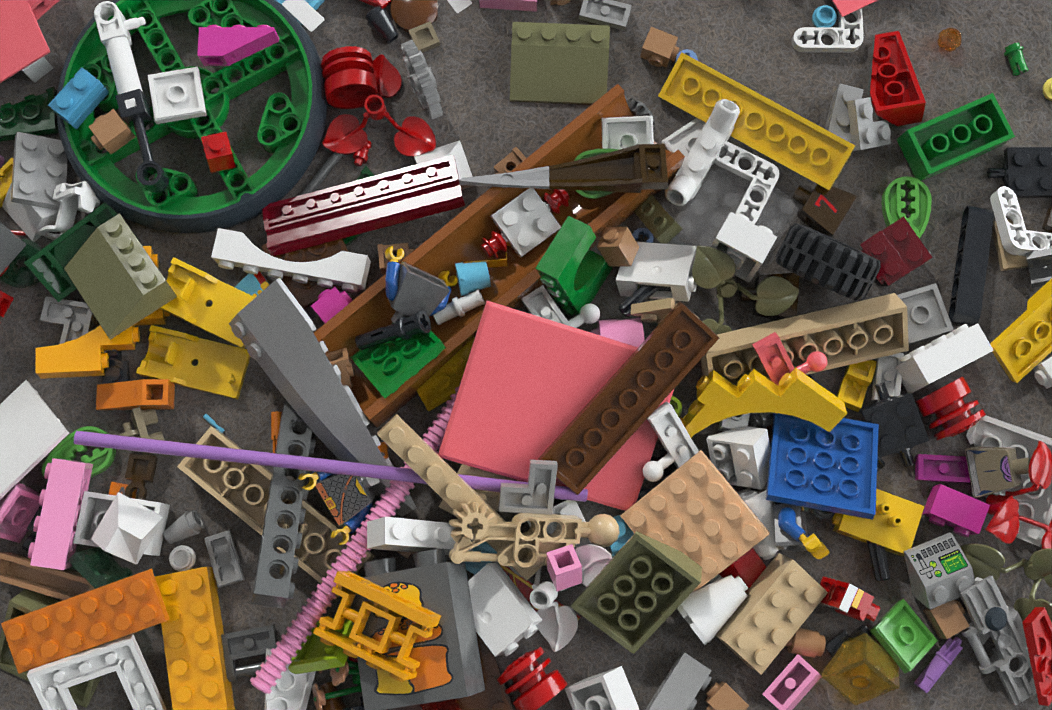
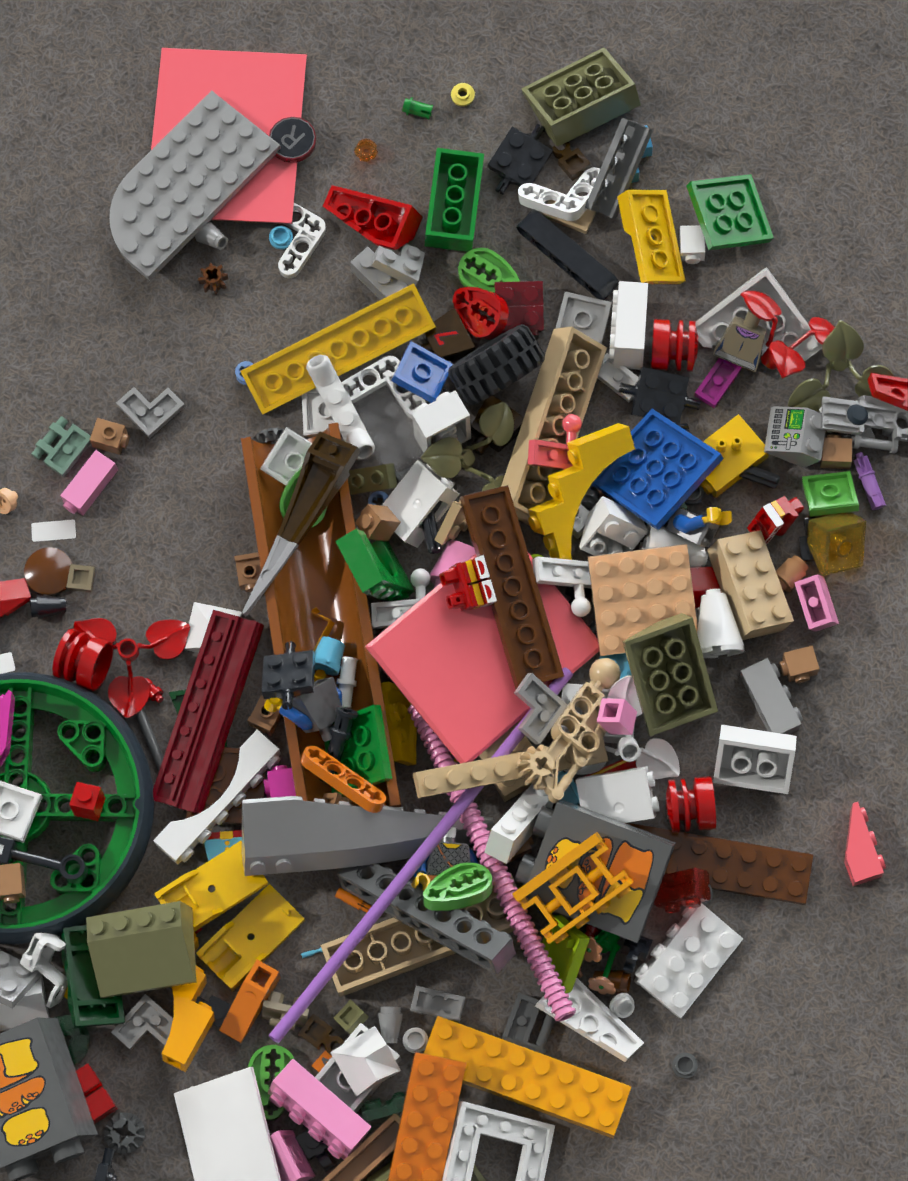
camera: 55 degrees left, 5 degrees down
light grey gear [401,40,443,120] -> none
white plate [481,188,570,259] -> none
olive slope [510,22,610,105] -> none
medium nougat brick [640,27,680,68] -> none
yellow slope [836,360,877,412] -> none
dark pink brick [922,484,990,537] -> none
none -> black plate [262,641,315,710]
none -> orange beam [301,746,386,813]
none -> olive plate [334,999,369,1035]
none -> plate [391,341,453,403]
none -> bright green piece [423,862,493,911]
none -> red hips [439,555,497,611]
none -> red piece [453,287,509,340]

